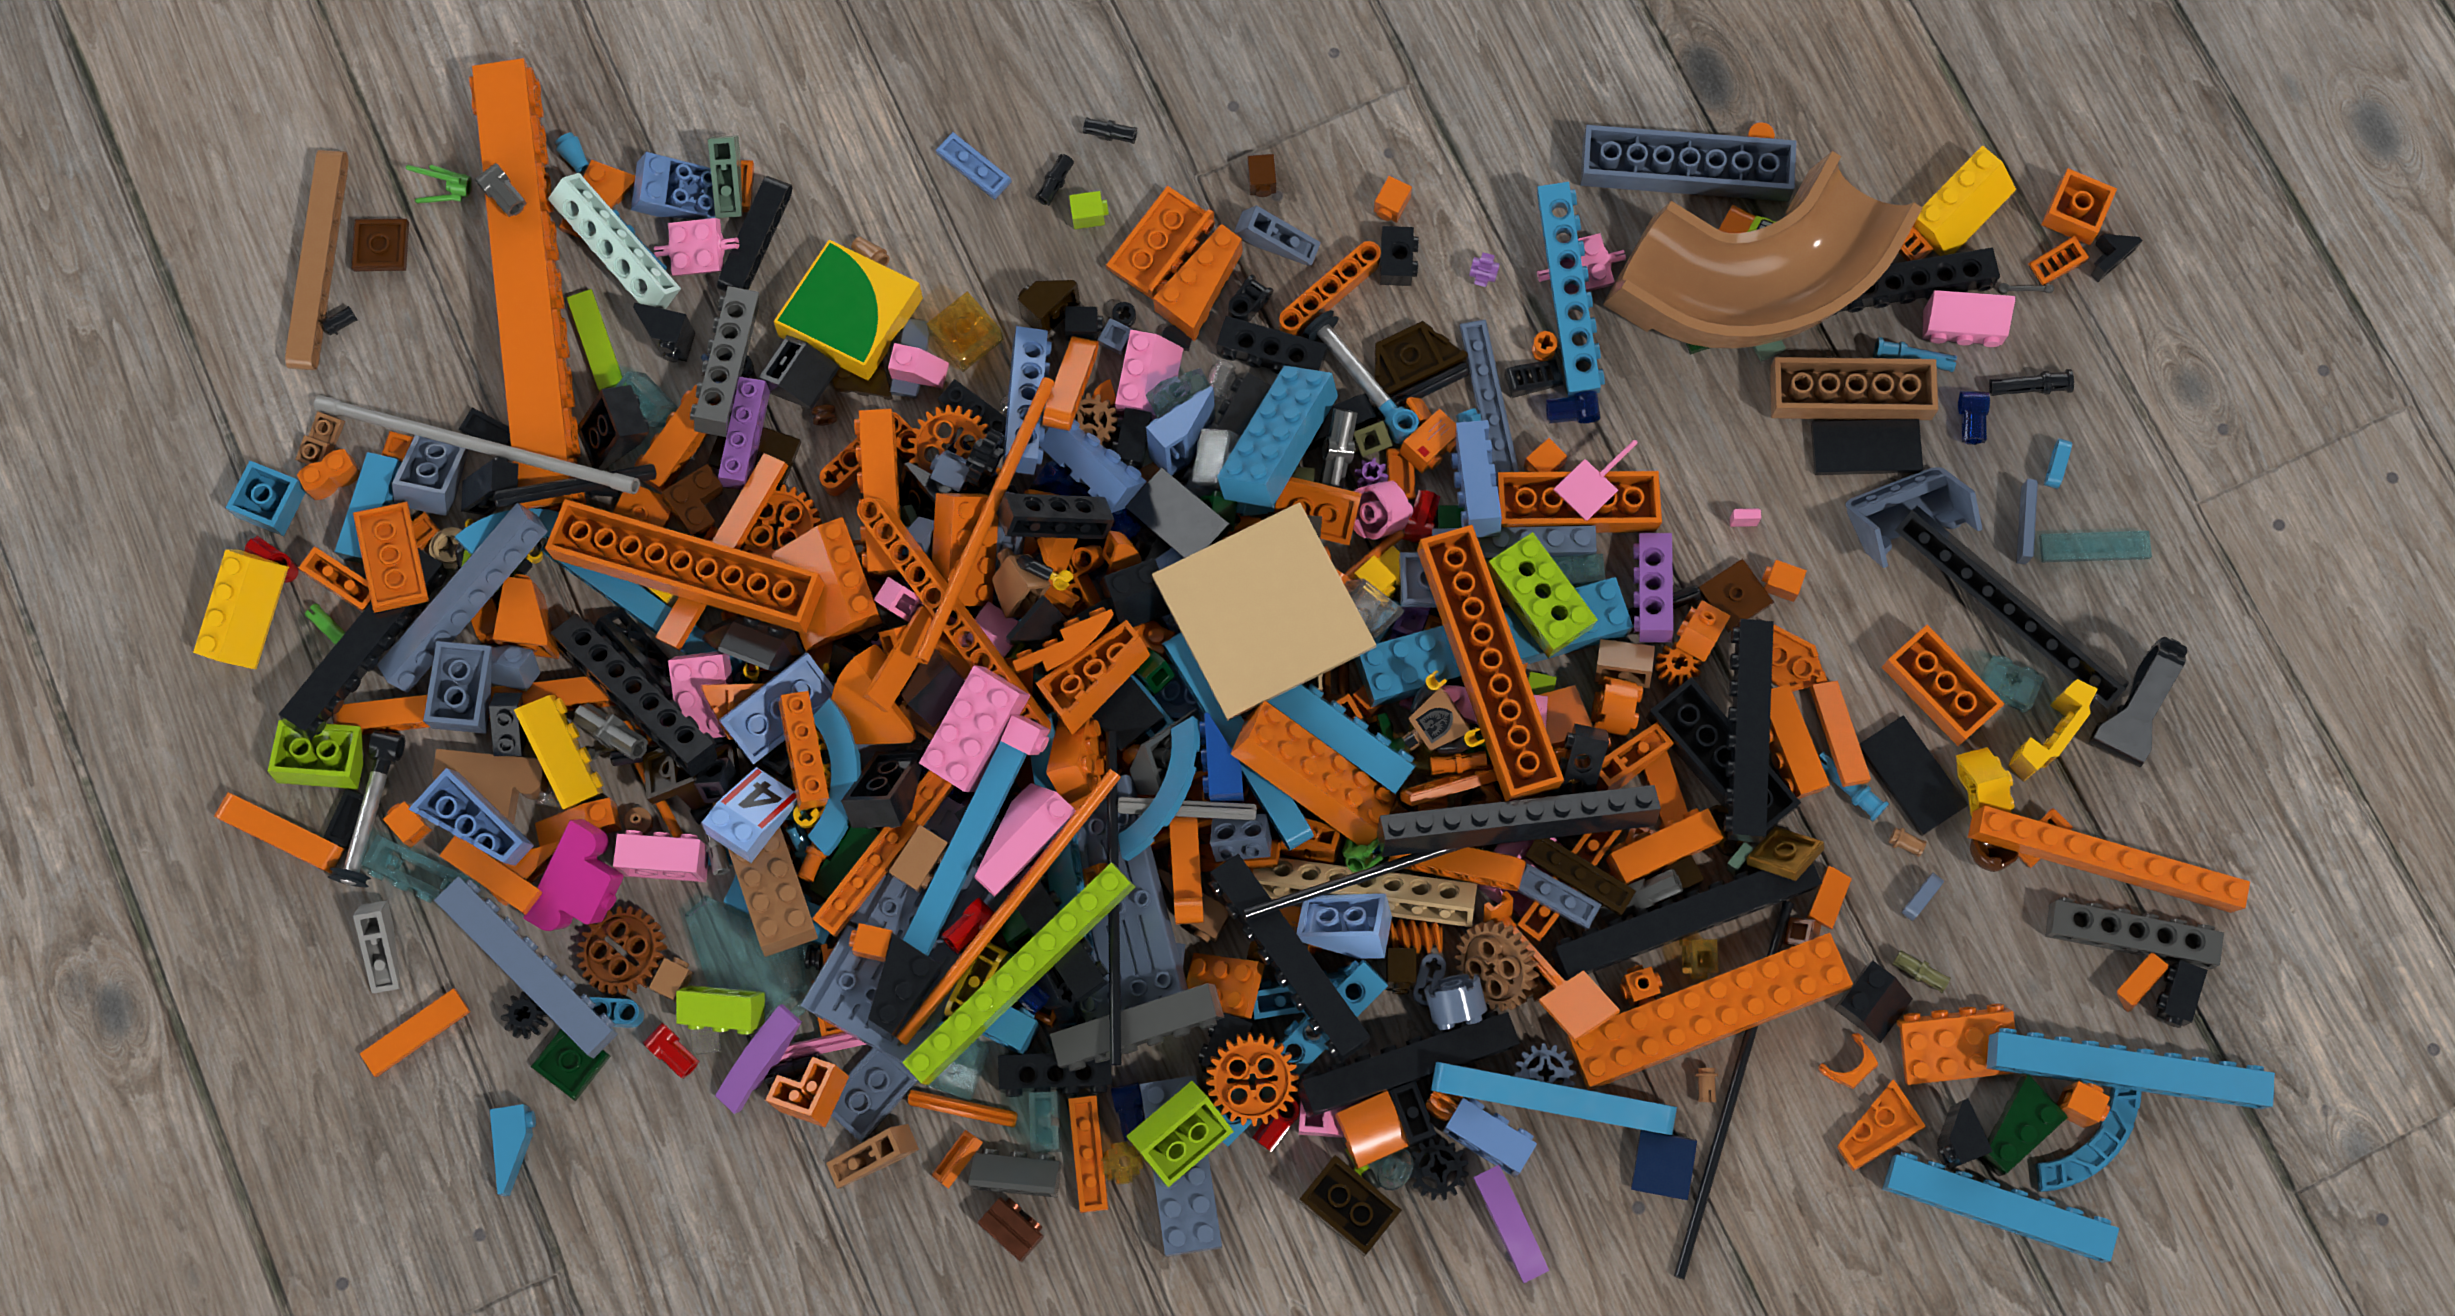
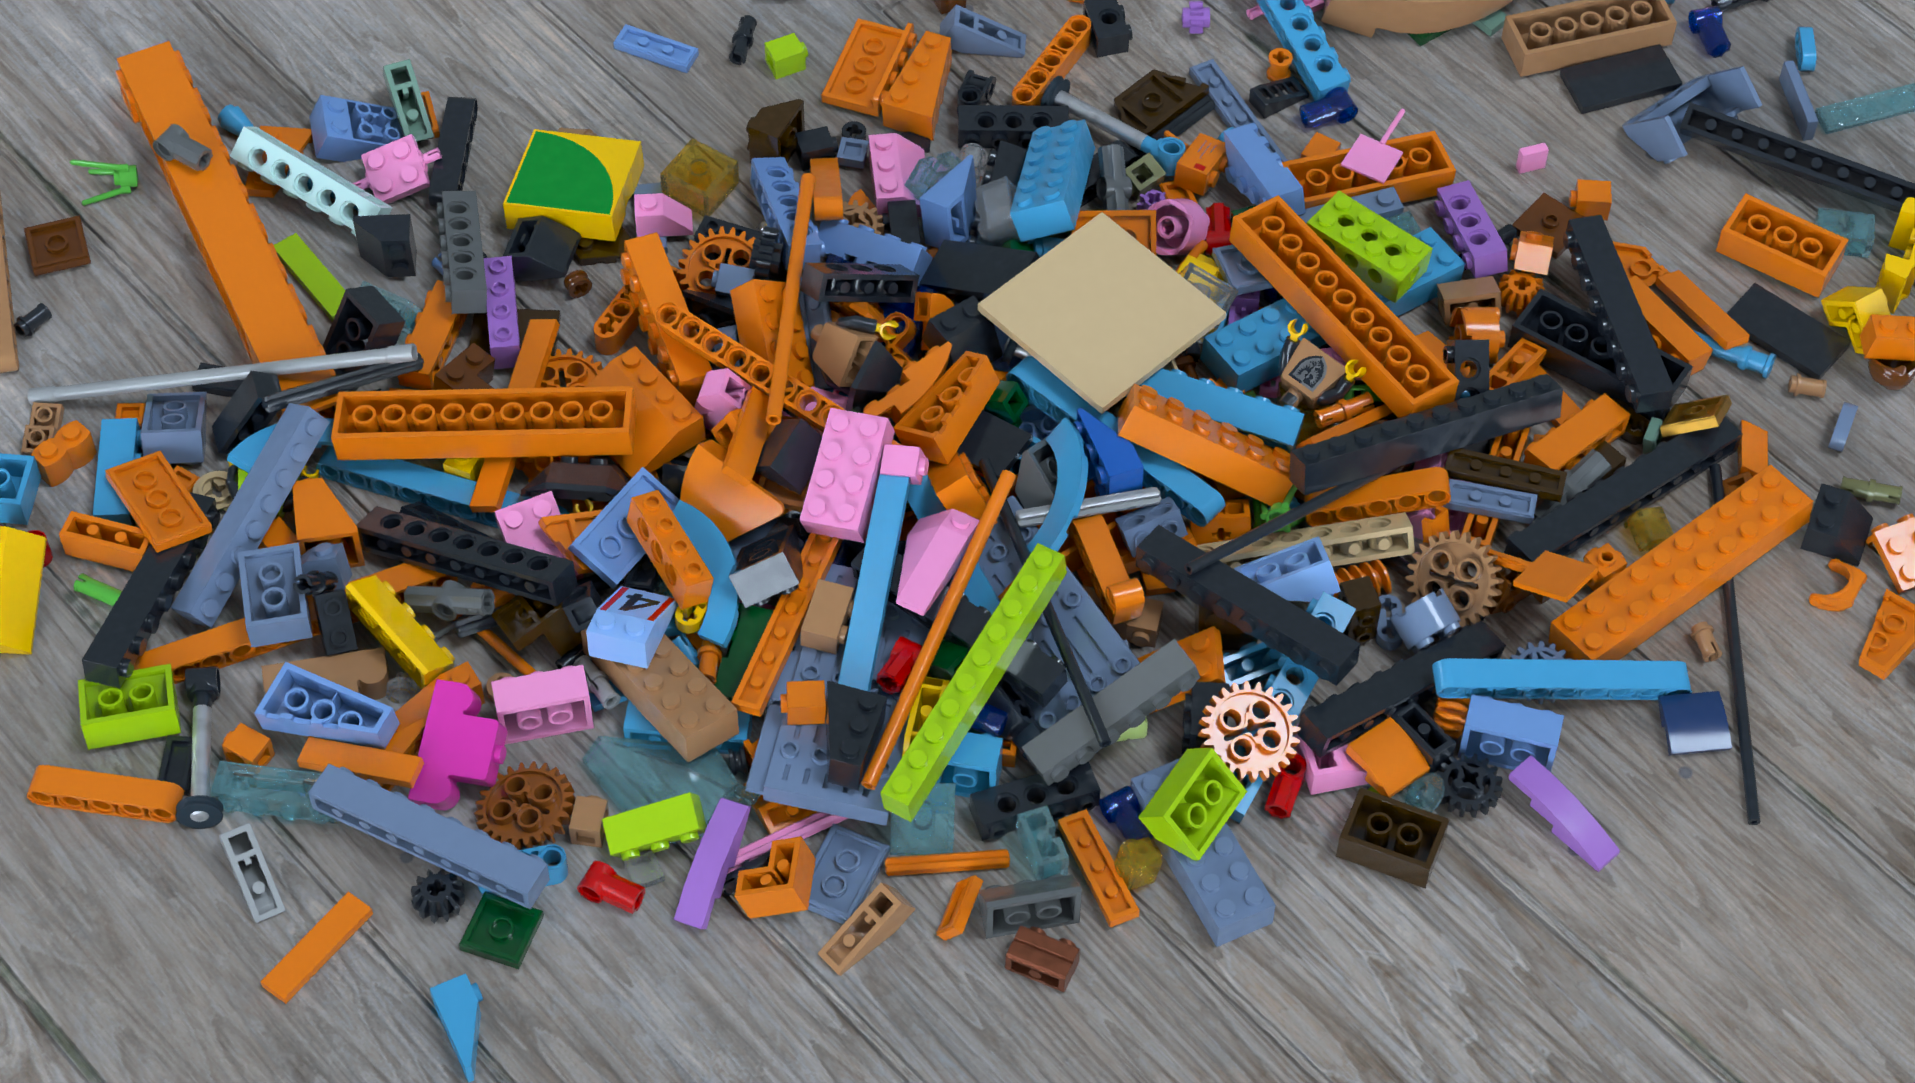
camera: 20 degrees left, 20 degrees down
none -> black pin [293,570,338,595]

